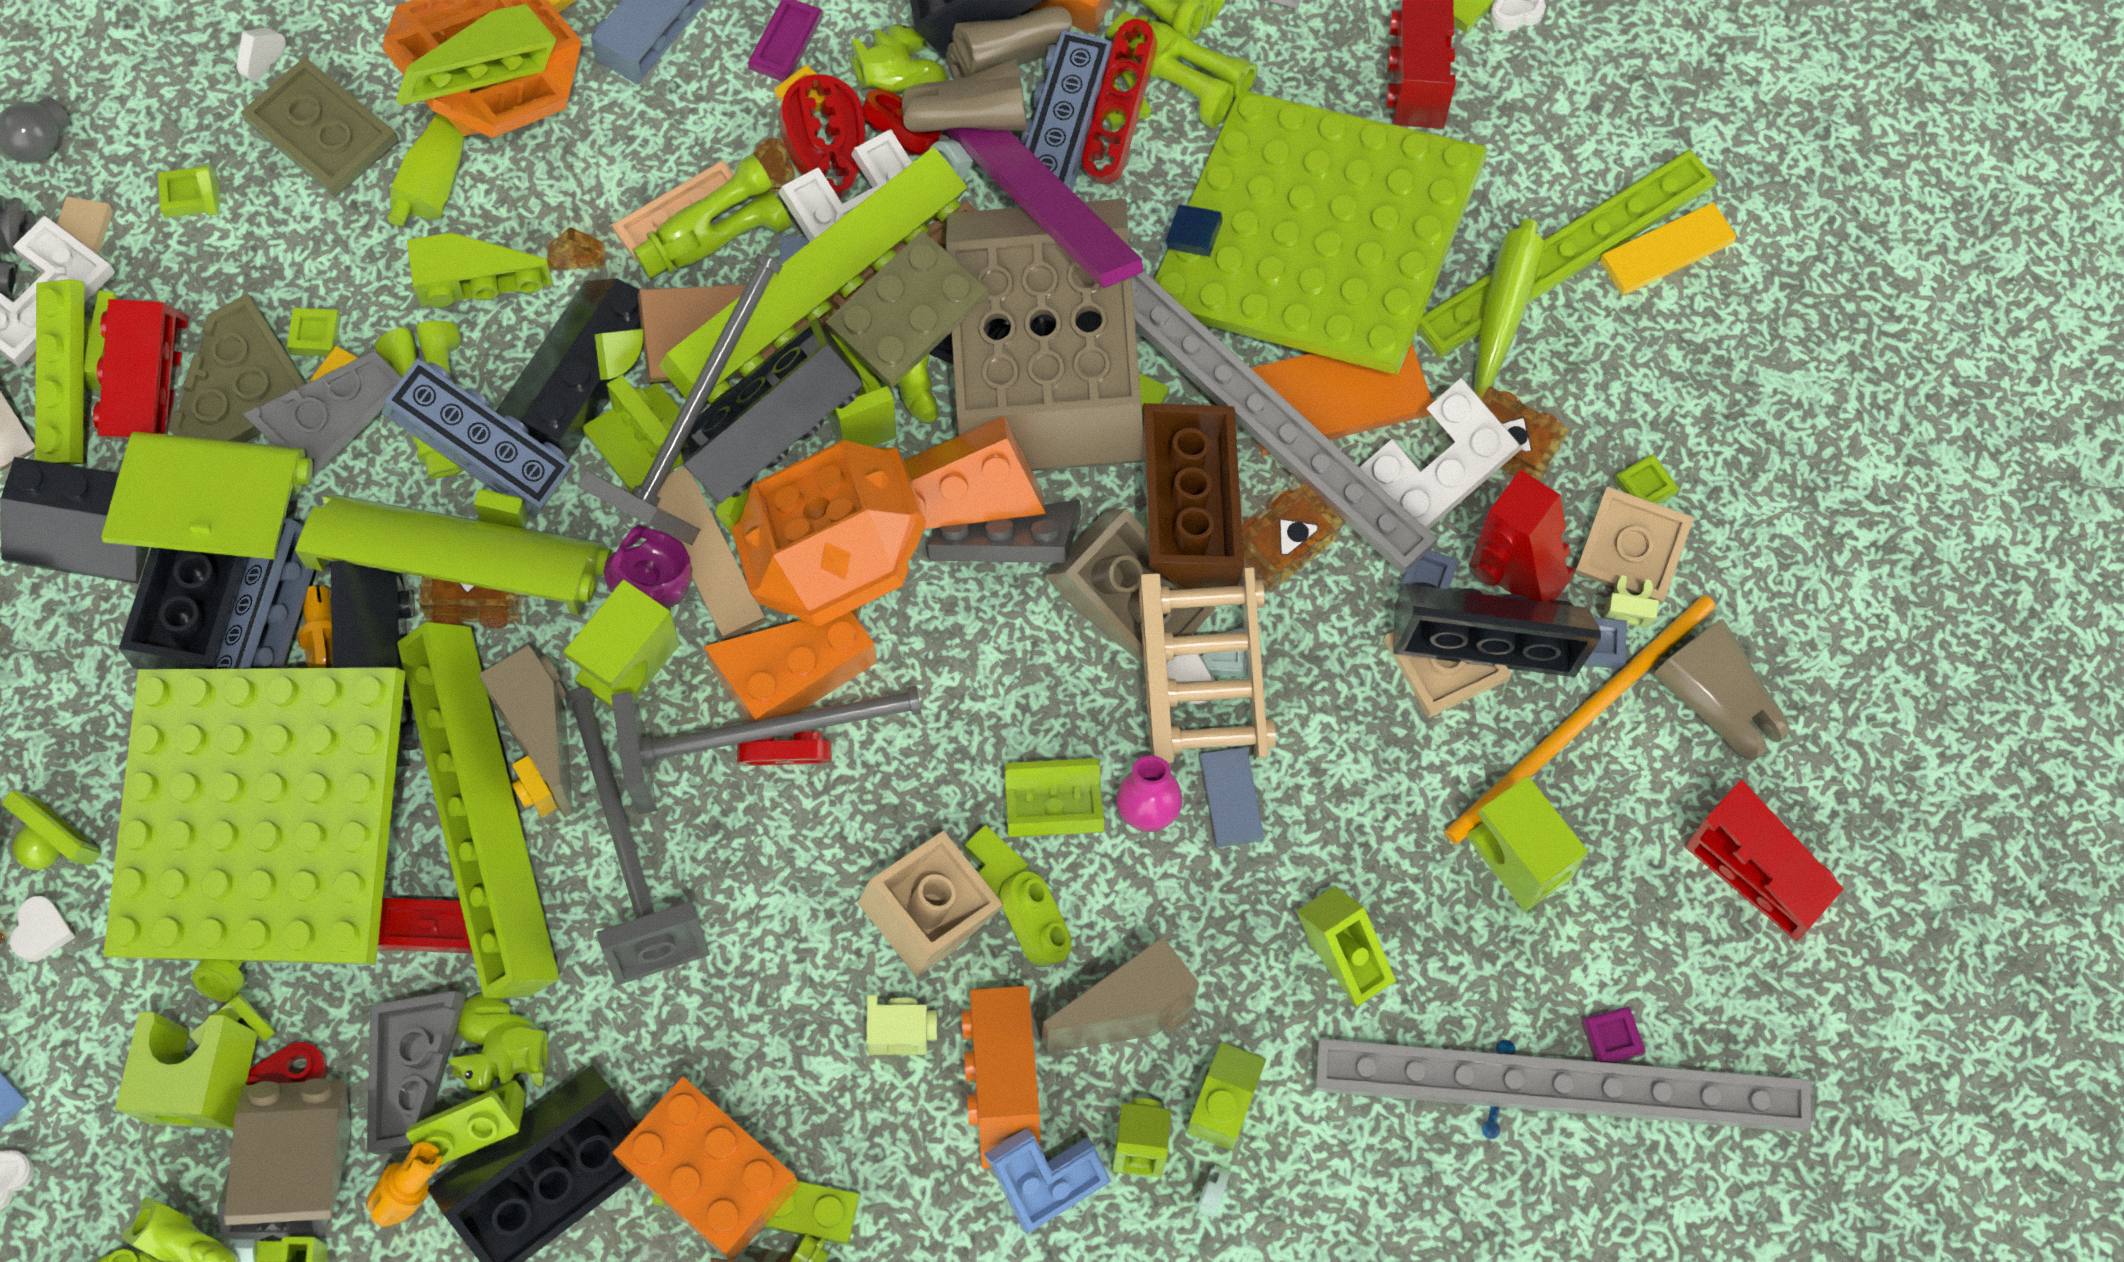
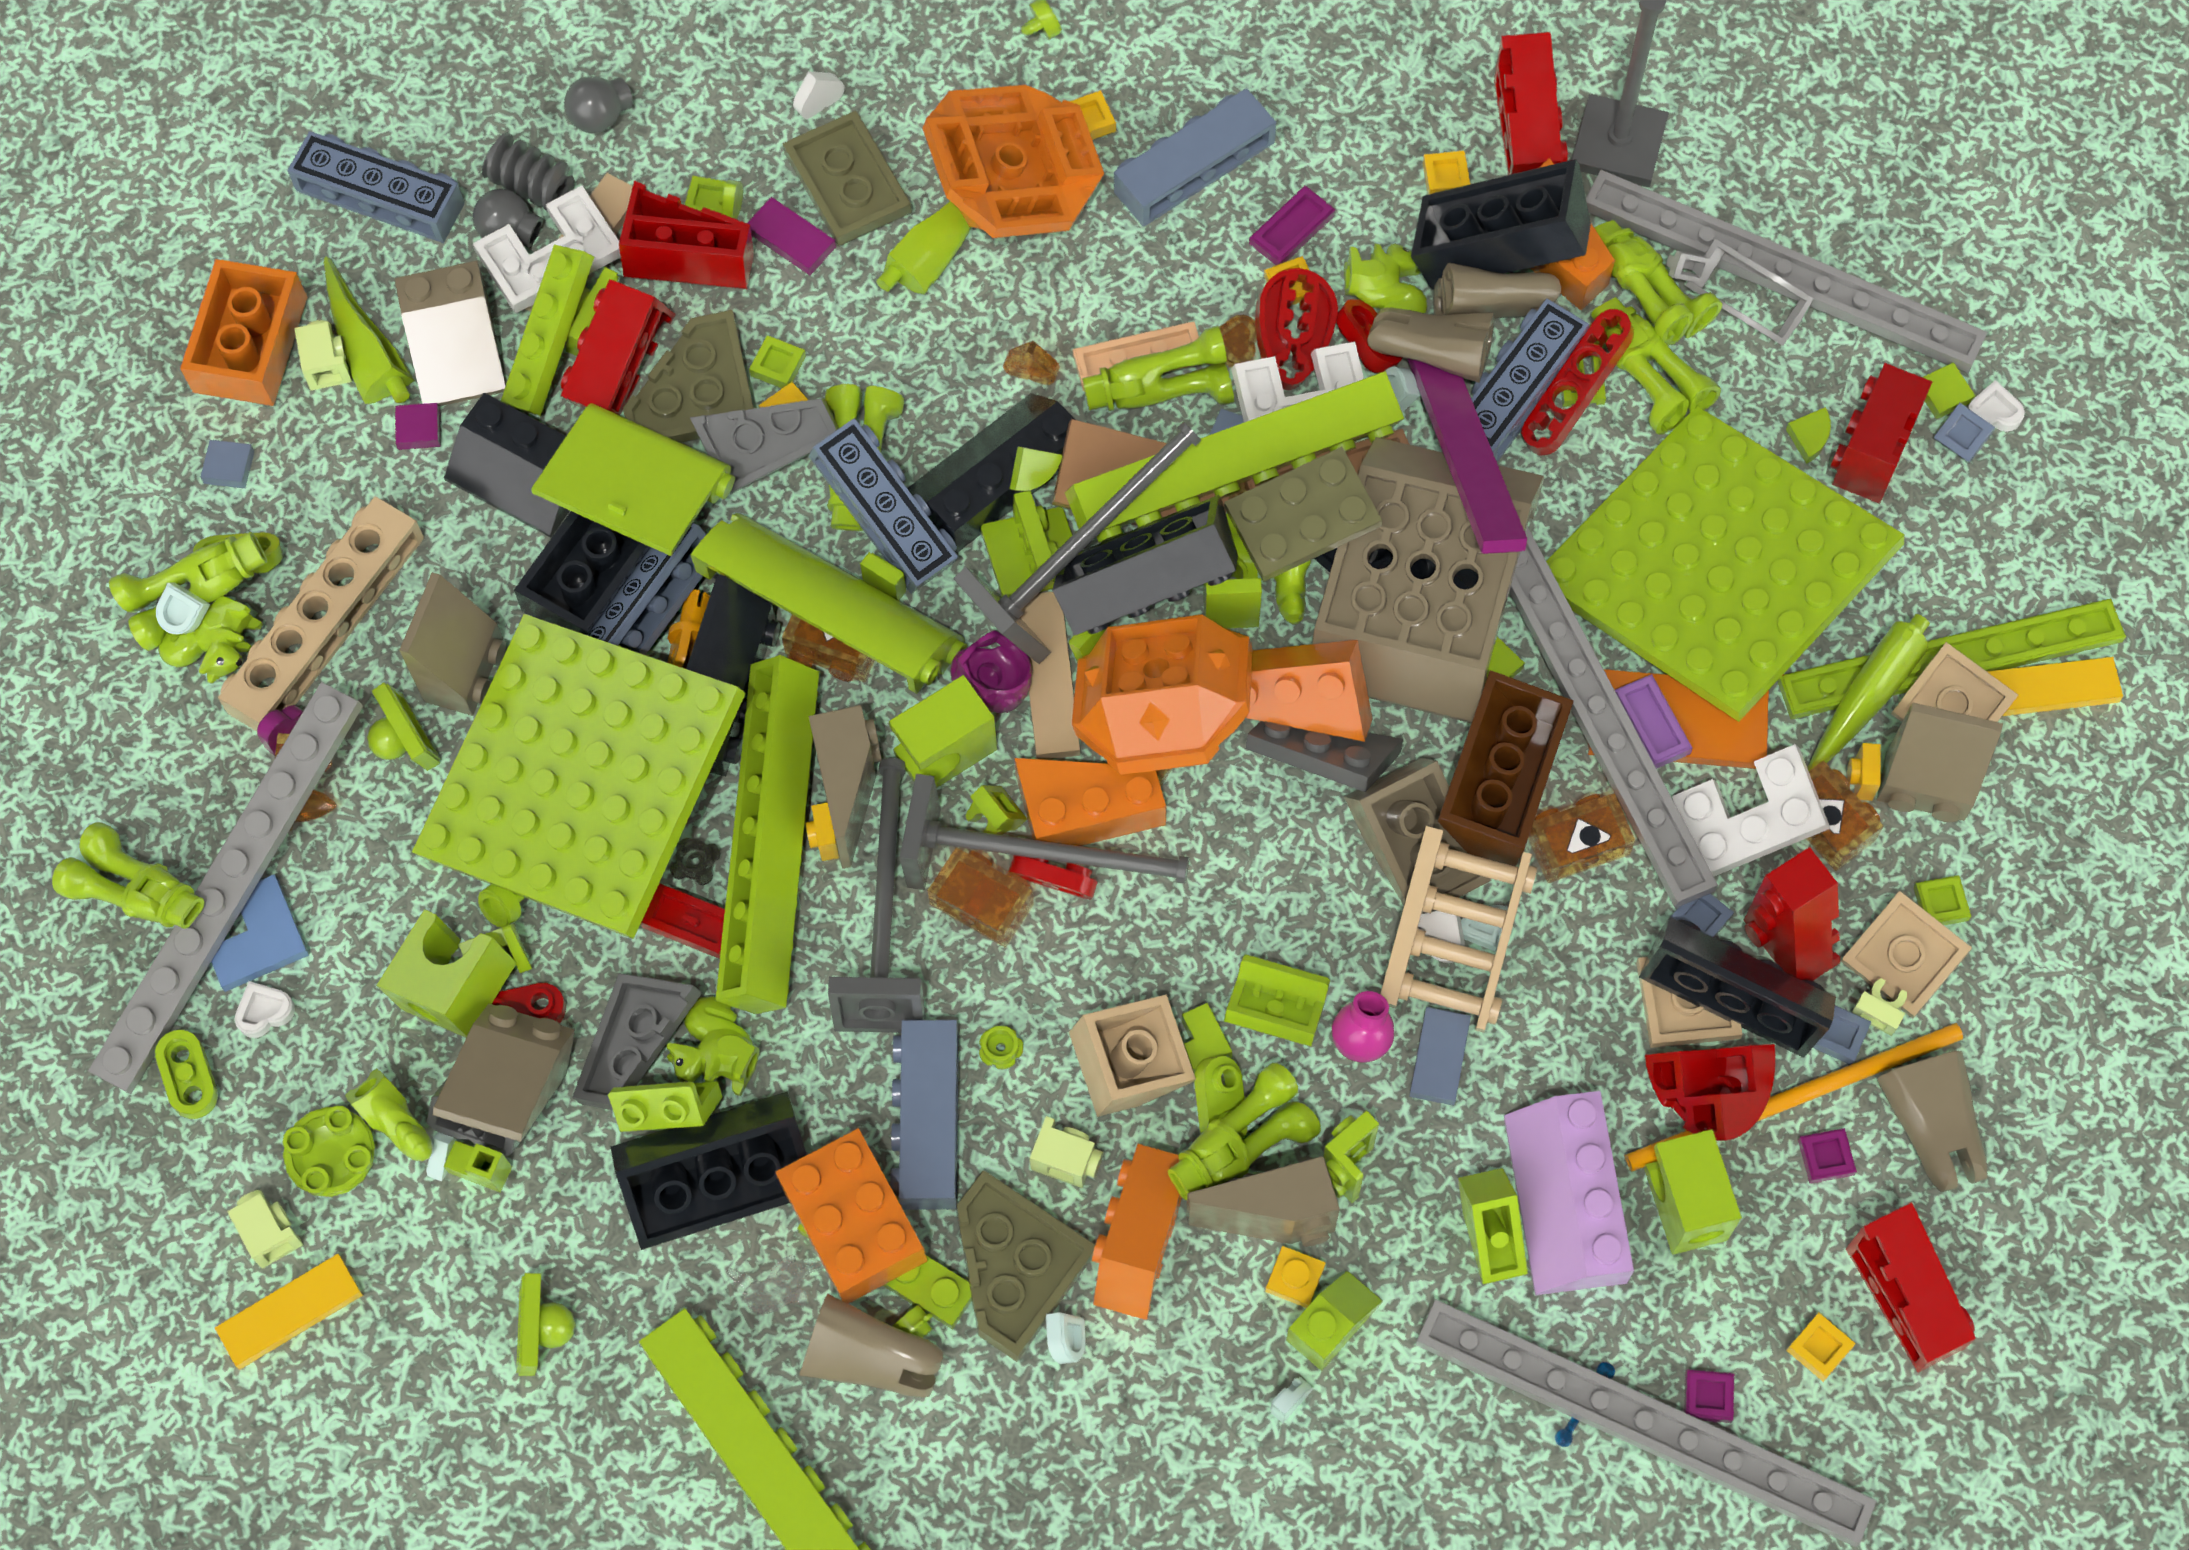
camera: 25 degrees right, 0 degrees up
white tile [10,896,76,962] -> none
light orange arm [366,1142,442,1227] -> none
lime slope [396,4,556,106] -> none
lime slope [407,232,553,308] -> none
medium blue tile [984,1128,1111,1234] -> none
lime slope [1113,1098,1171,1178] -> none
clear blue tile [1166,204,1223,257] -> none
none -> dark tan slope [399,572,506,716]
none -> red wedge [619,181,754,289]
none -> clear smoke plate [670,838,720,885]
none -> magenta tile [747,197,836,276]
none -> sand blue brick [890,1020,959,1210]
none -> clear orange brick [928,847,1034,948]
none -> olive plate [956,1170,1095,1362]
none -> lime tile [965,785,1027,835]
none -> lime plate [979,1026,1023,1070]
none -> light aqua tile [1046,1312,1086,1364]
none -> lime piece [1168,1063,1321,1201]
none -> yellow plate [1265,1246,1326,1308]
none -> lime bracket [1323,1110,1379,1204]
none -> lavender slope [1504,1091,1634,1295]
none -> medium lavender tile [1615,674,1693,769]
none -> red brick [1645,1044,1776,1141]
none -> lime tile [1786,407,1831,464]
none -> yellow plate [1786,1313,1856,1382]
none -> magenta tile [1798,1128,1857,1184]
none -> yellow plate [1847,743,1881,801]
none -> dark tan slope [1877,703,2003,822]
none -> tan tile [1891,642,2018,722]
none -> sand blue tile [1934,403,1996,463]

